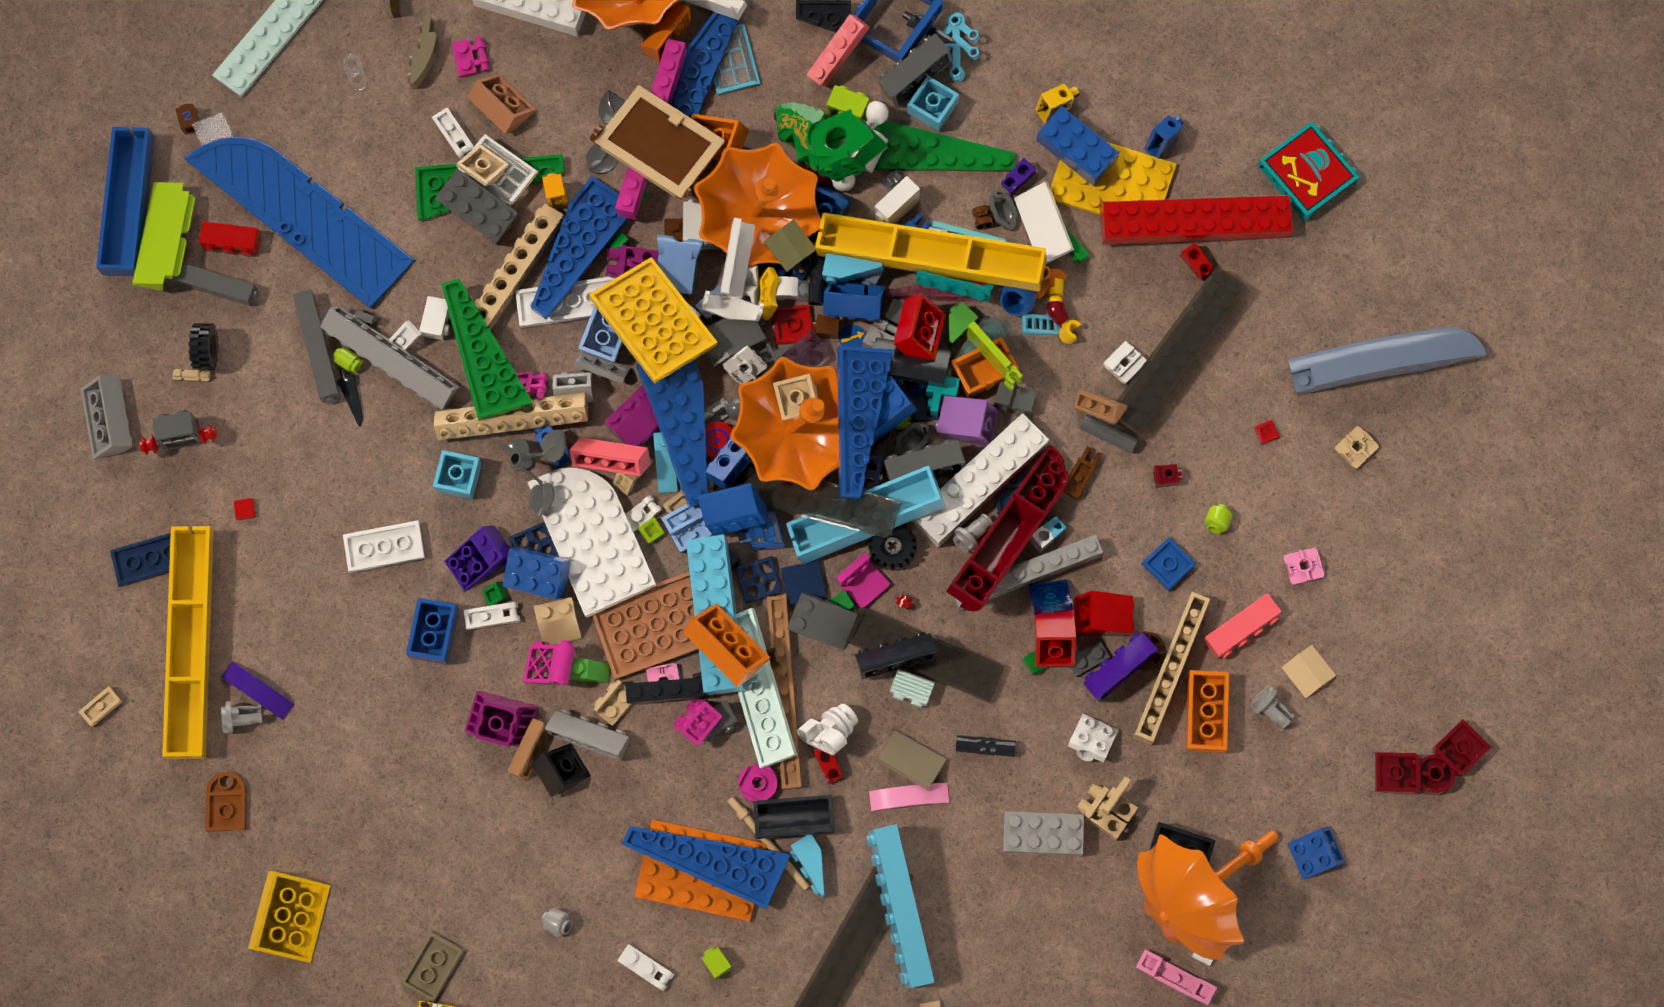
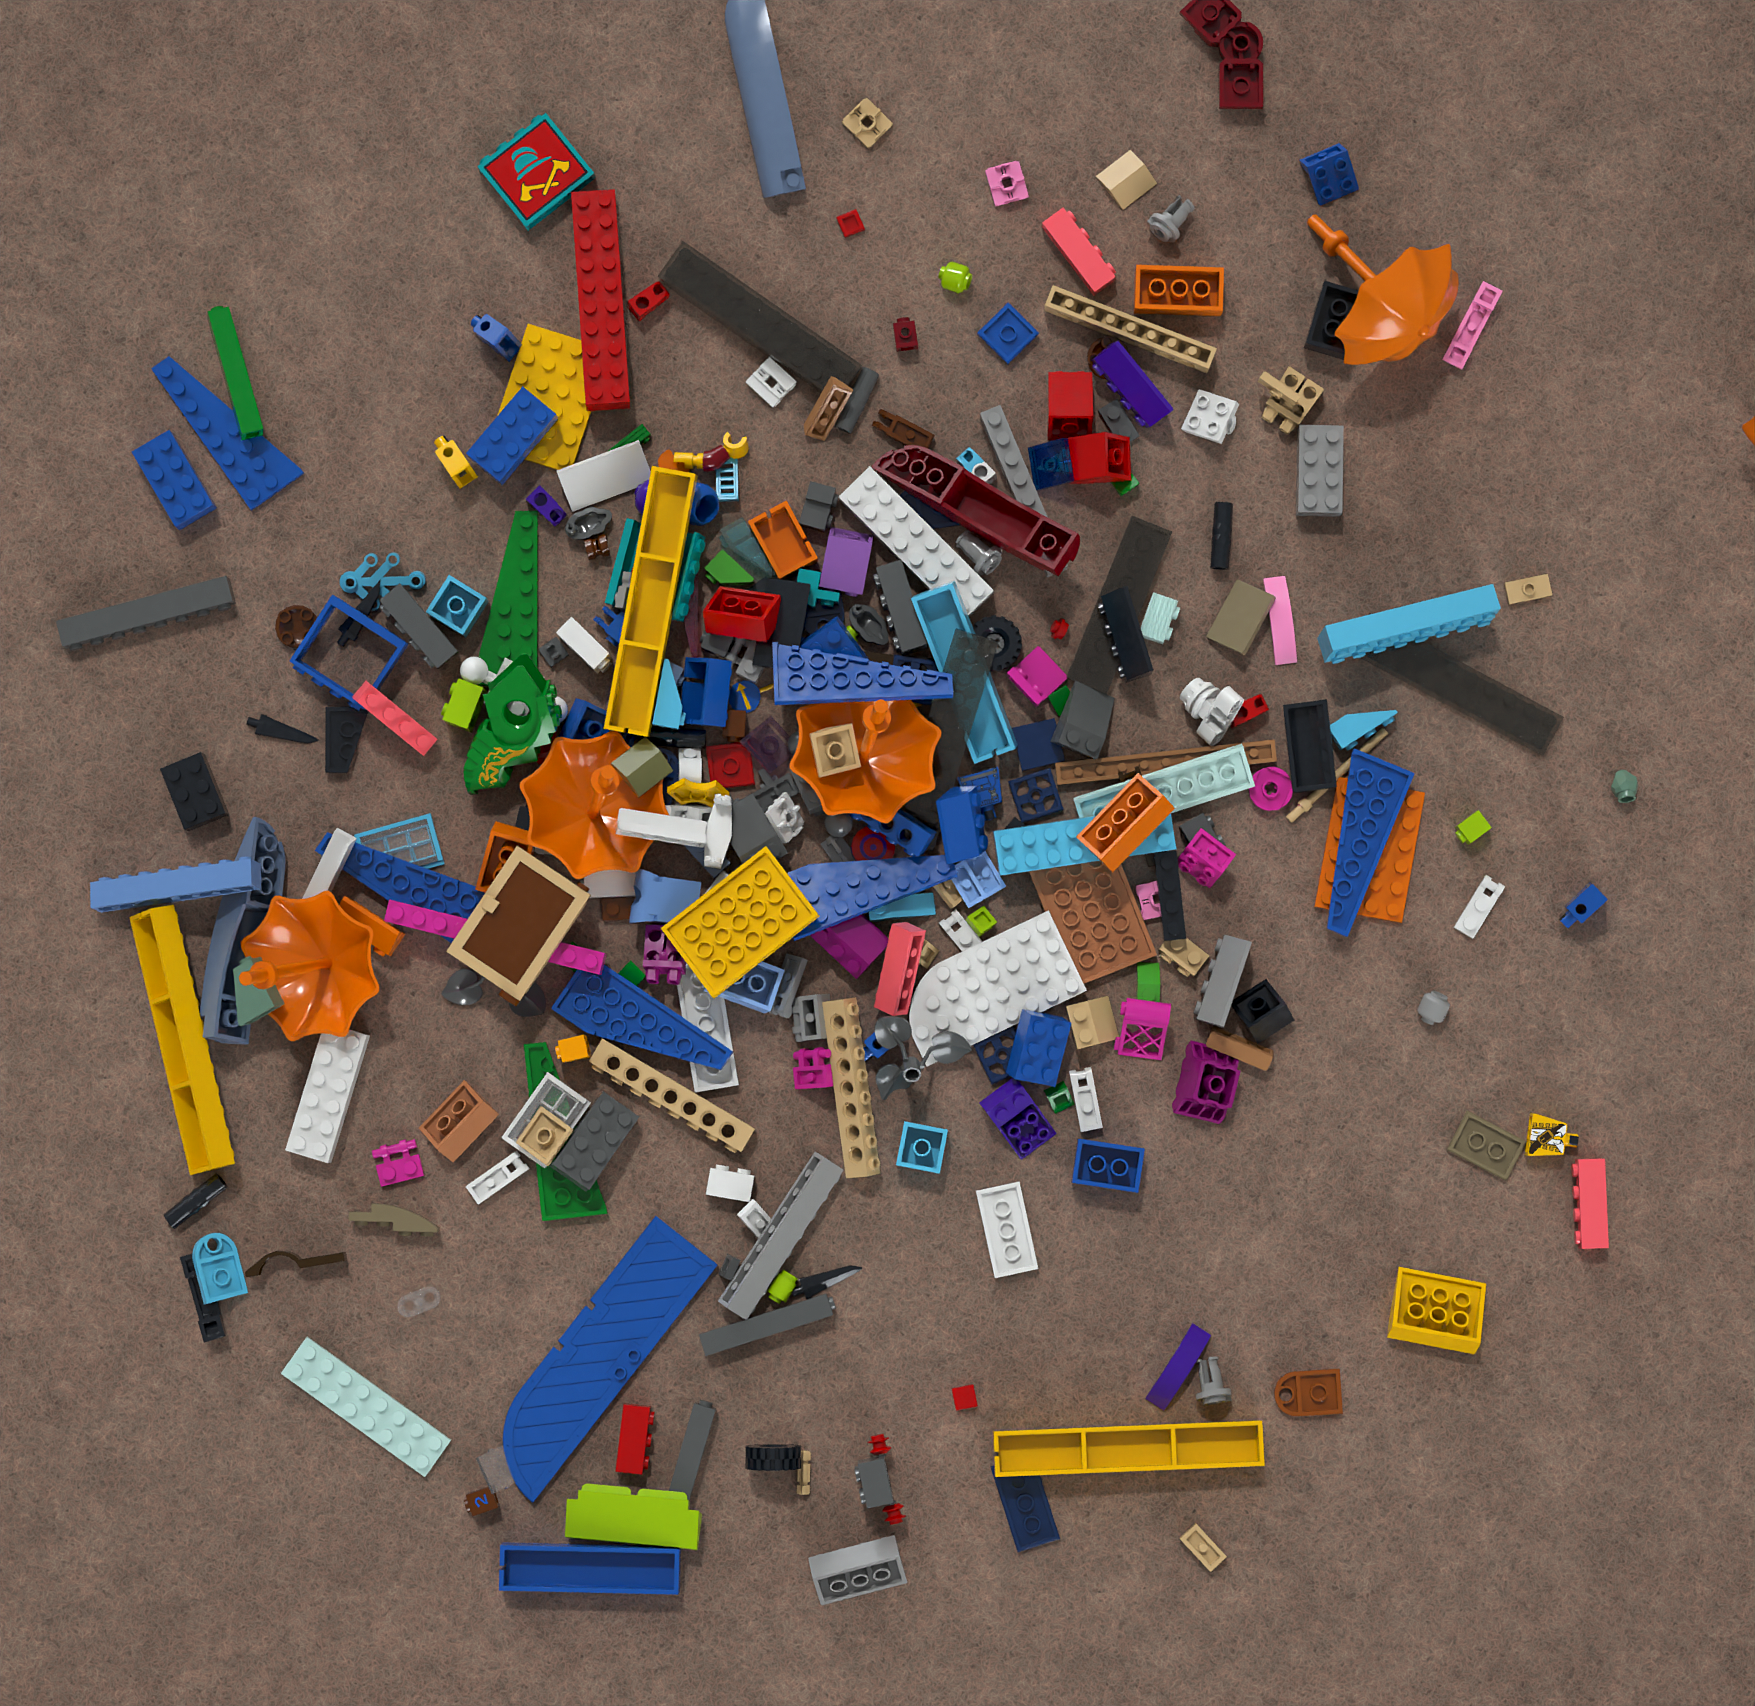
camera: 90 degrees left, 10 degrees up
green wing [441,279,533,421] -> none
lime tile [967,321,1022,391] -> none

